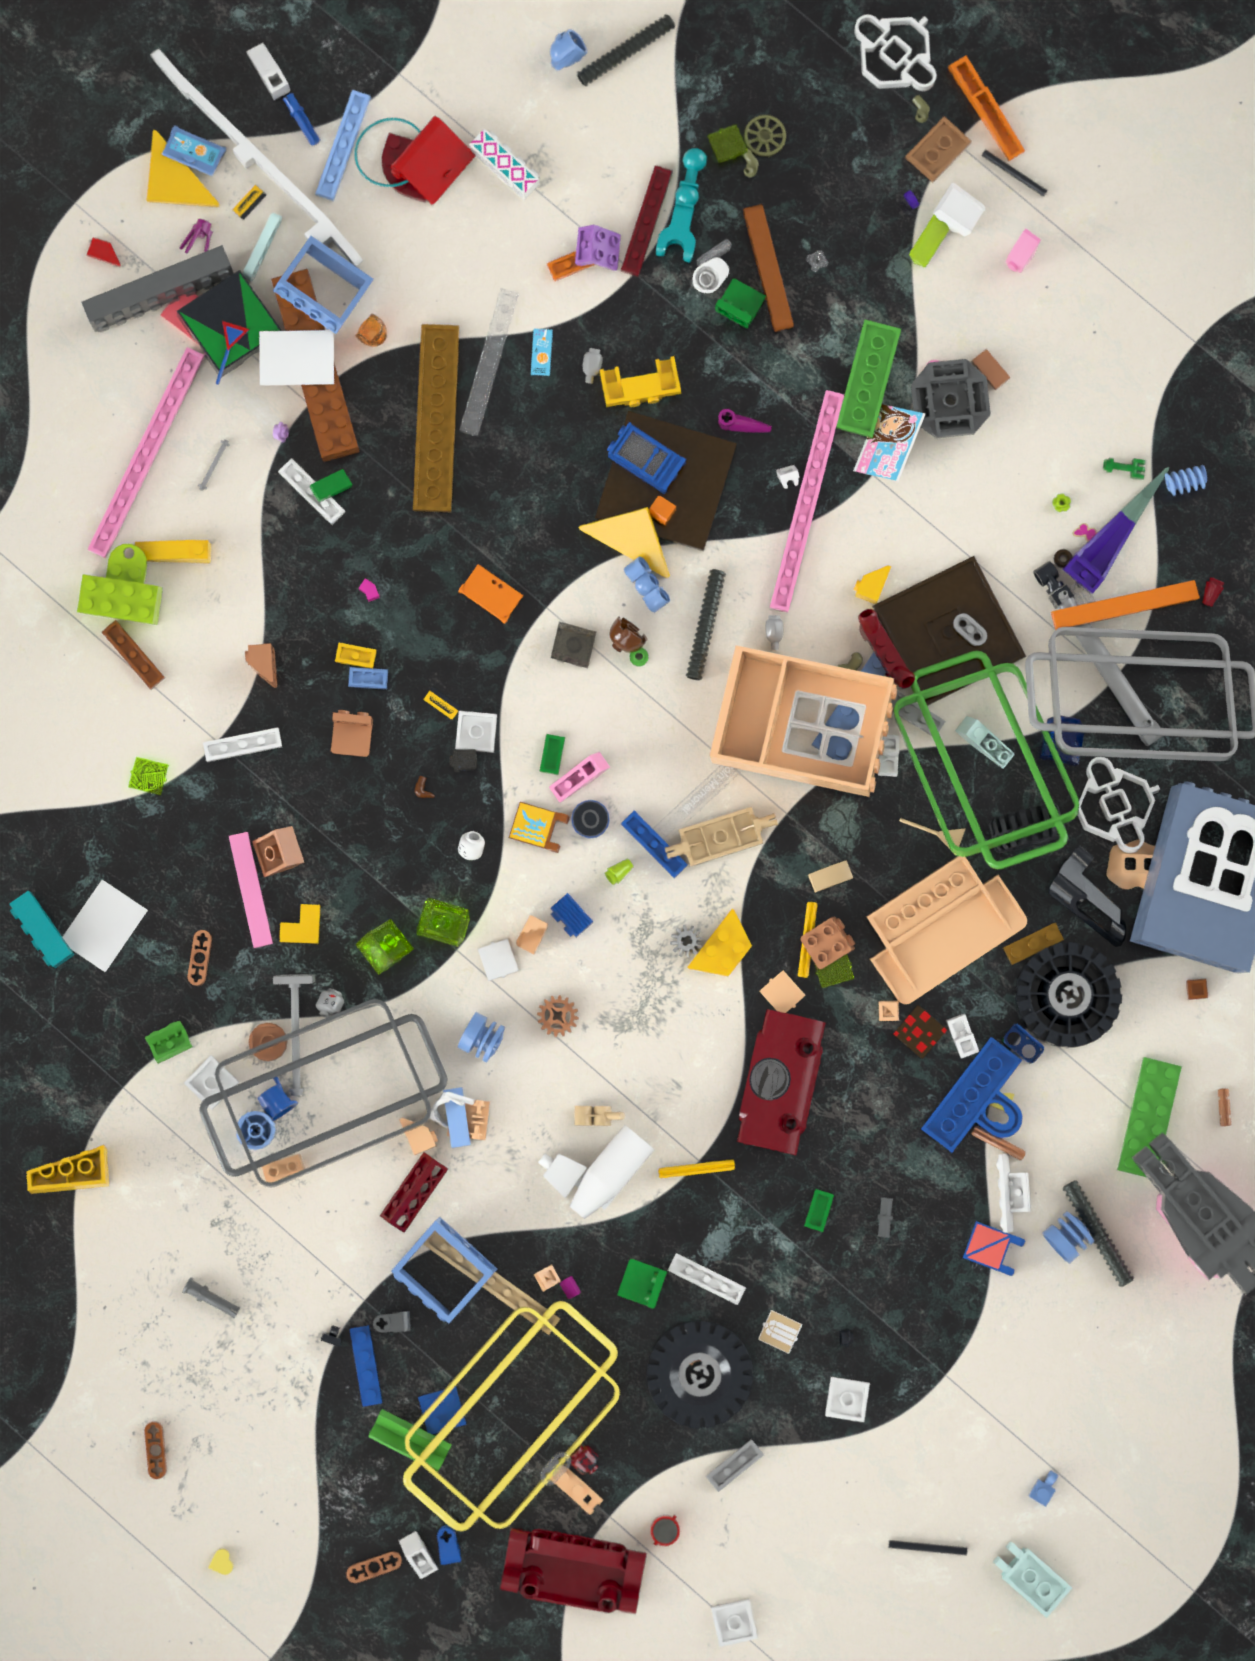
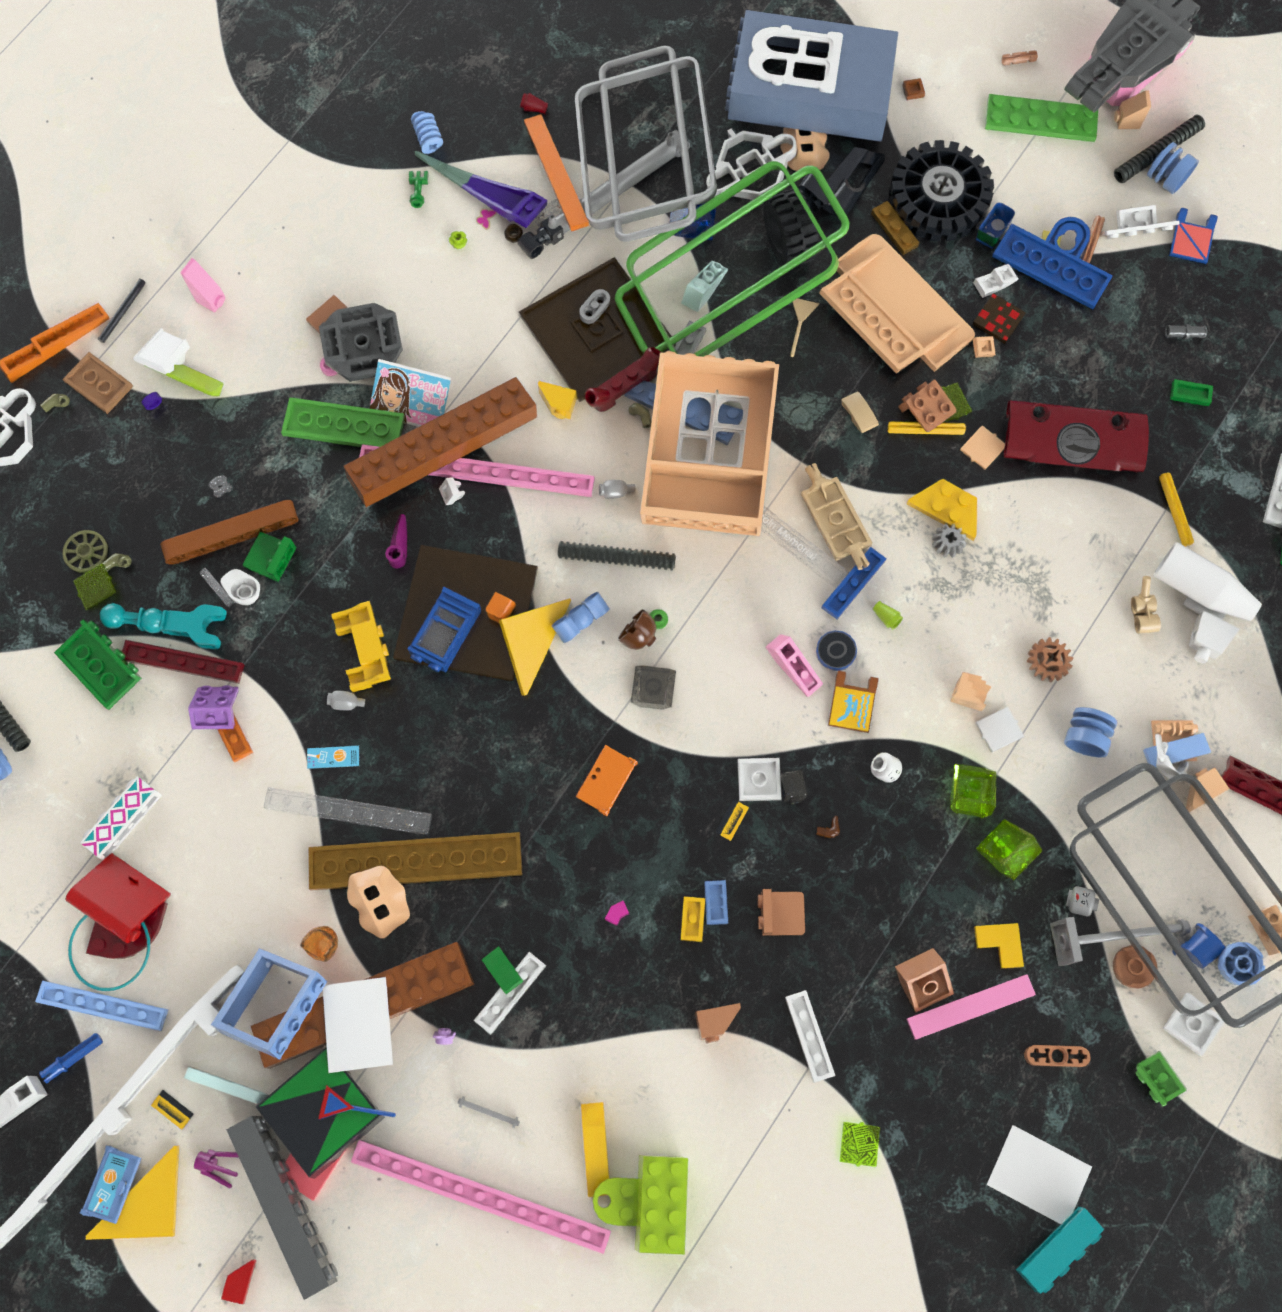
camera: 95 degrees left, 10 degrees down
dark orange tile [102,620,165,690] -> none
green tile [539,734,565,775] -> none
blue brick [550,893,593,938] -> none
none -> green bracket [54,619,142,710]
none -> dark orange brick [344,377,537,507]
none -> light nougat piece [347,866,410,938]
none -> light nougat slope [1114,90,1151,129]

